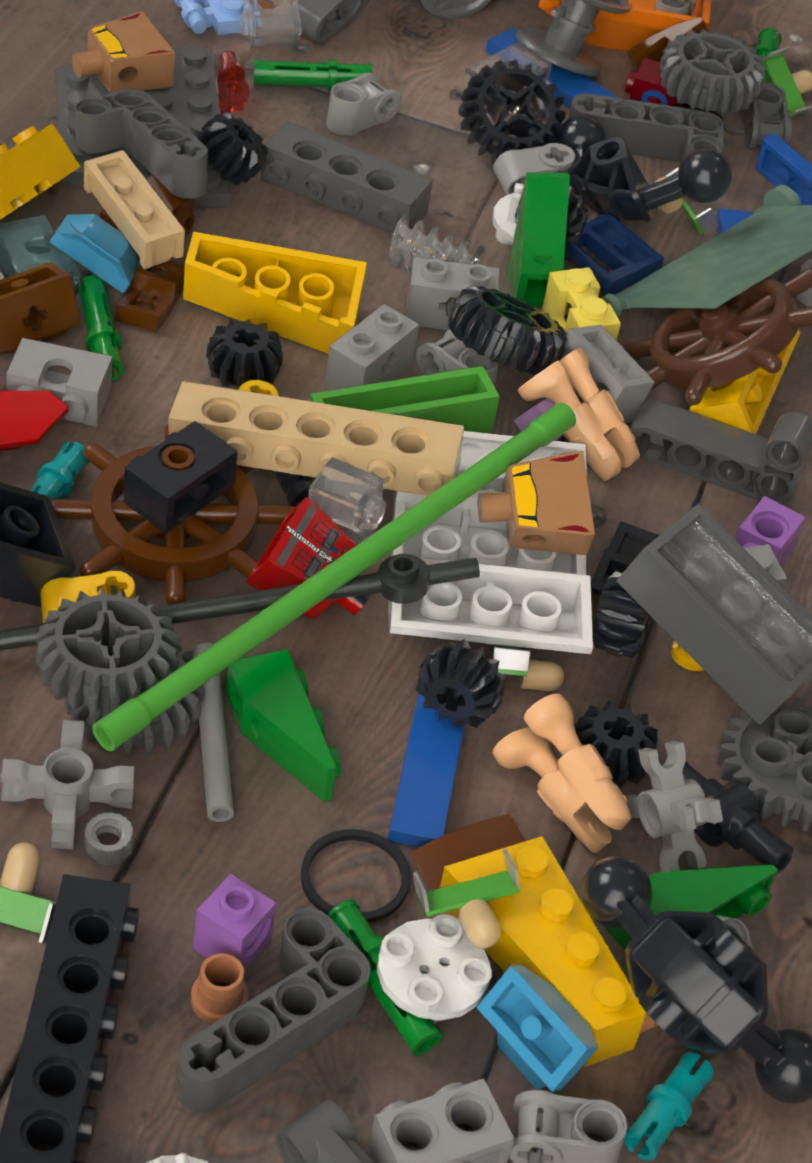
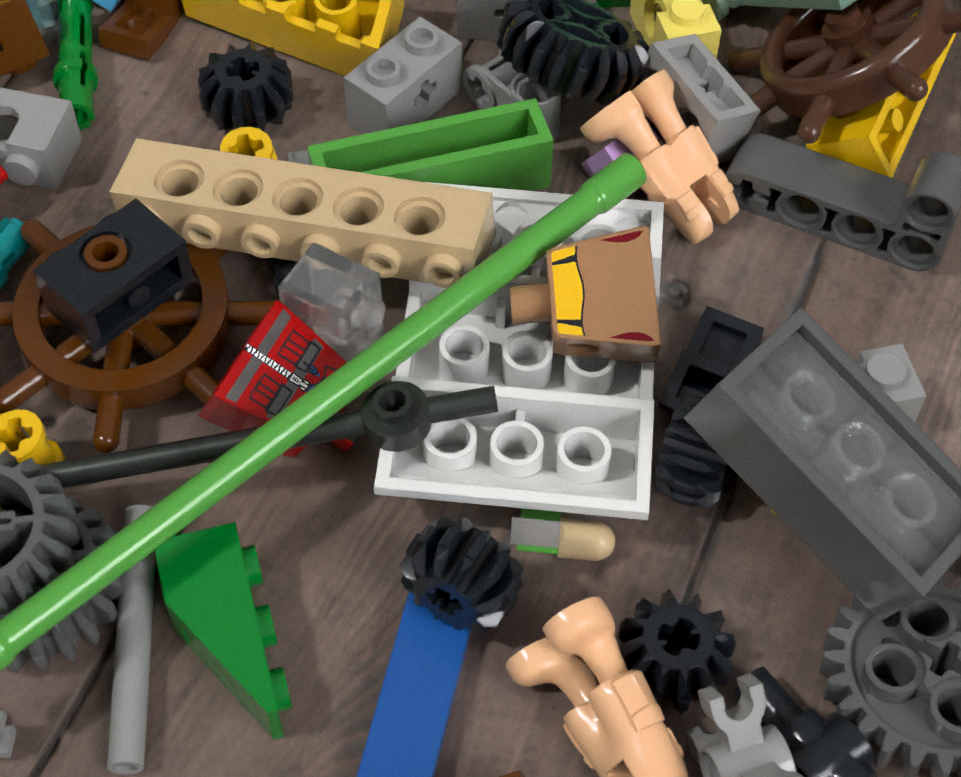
camera: 10 degrees right, 10 degrees up
medium lavender brick [735,496,806,566] -> none

